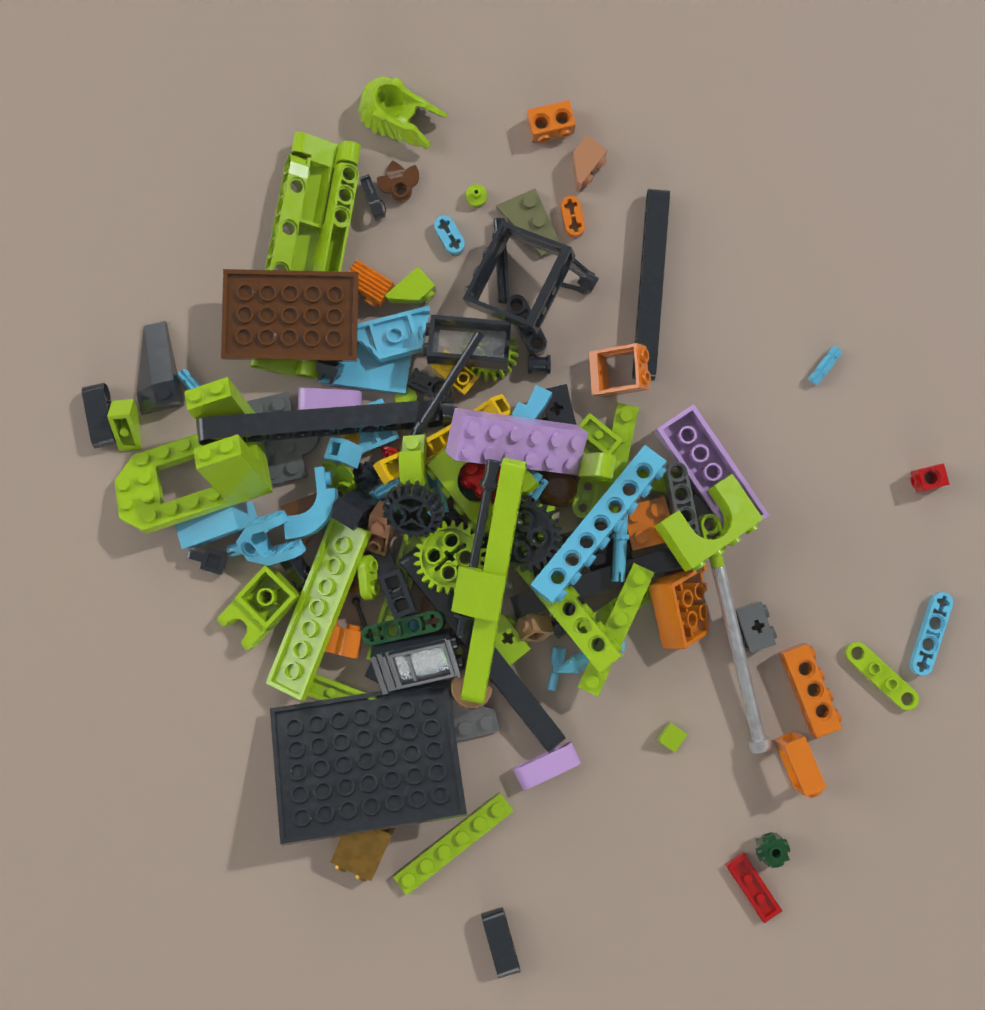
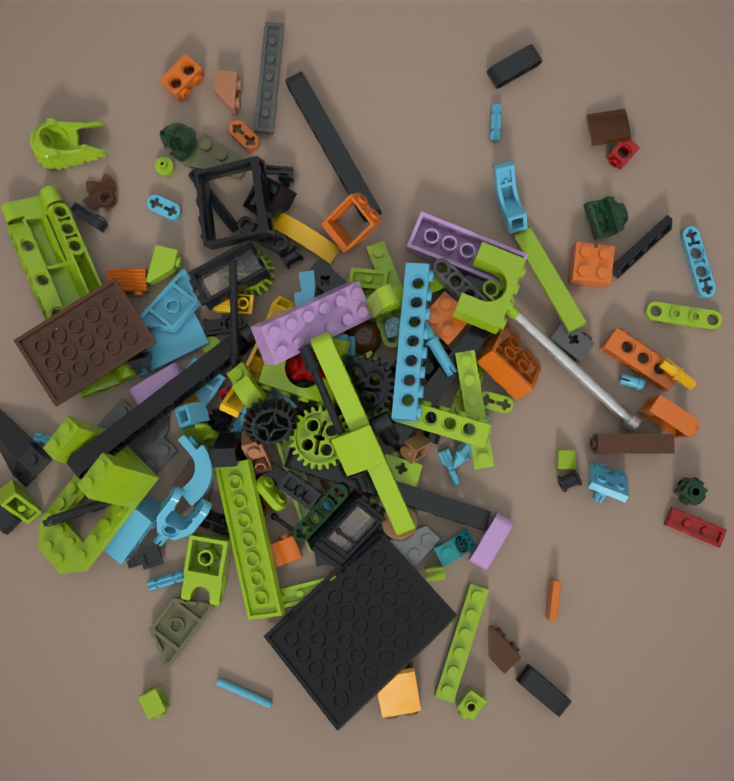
camera: 30 degrees left, 0 degrees up
none -> black bar [42,501,112,527]
none -> lime brick [138,684,170,719]
none -> medium azure axle [147,570,184,591]
none -> olive wing [149,597,215,668]
none -> clear green cylinder [160,122,197,162]
none -> medium azure bar [216,677,273,709]
none -> black slope [243,176,297,218]
none -> dark grey plate [254,22,284,135]
none -> yellow slope [273,213,340,265]
none -> black piece [369,411,400,447]
none -> medium azure tile [385,317,400,339]
none -> lime slope [424,564,445,581]
none -> teal slope [433,529,476,567]
none -> lime brick [456,685,487,720]
none -> lime beam [482,391,513,414]
none -> black beam [487,44,543,89]
none -> reddish brown slope [488,625,521,674]
none -> medium azure arch [493,161,528,234]
none -> lime tile [513,227,587,333]
none -> orange tile [546,578,561,621]
none -> black bush [557,469,582,493]
none -> orange piece [568,242,615,288]
none -> clear green slope [583,196,628,240]
none -> reddish brown slope [587,109,631,146]
none -> medium azure plate [588,461,629,503]
none -> reddish brown slope [590,434,675,454]
none -> black tile [612,215,672,279]
none -> medium azure pin [619,372,645,391]
none -> yellow axle [659,357,697,390]

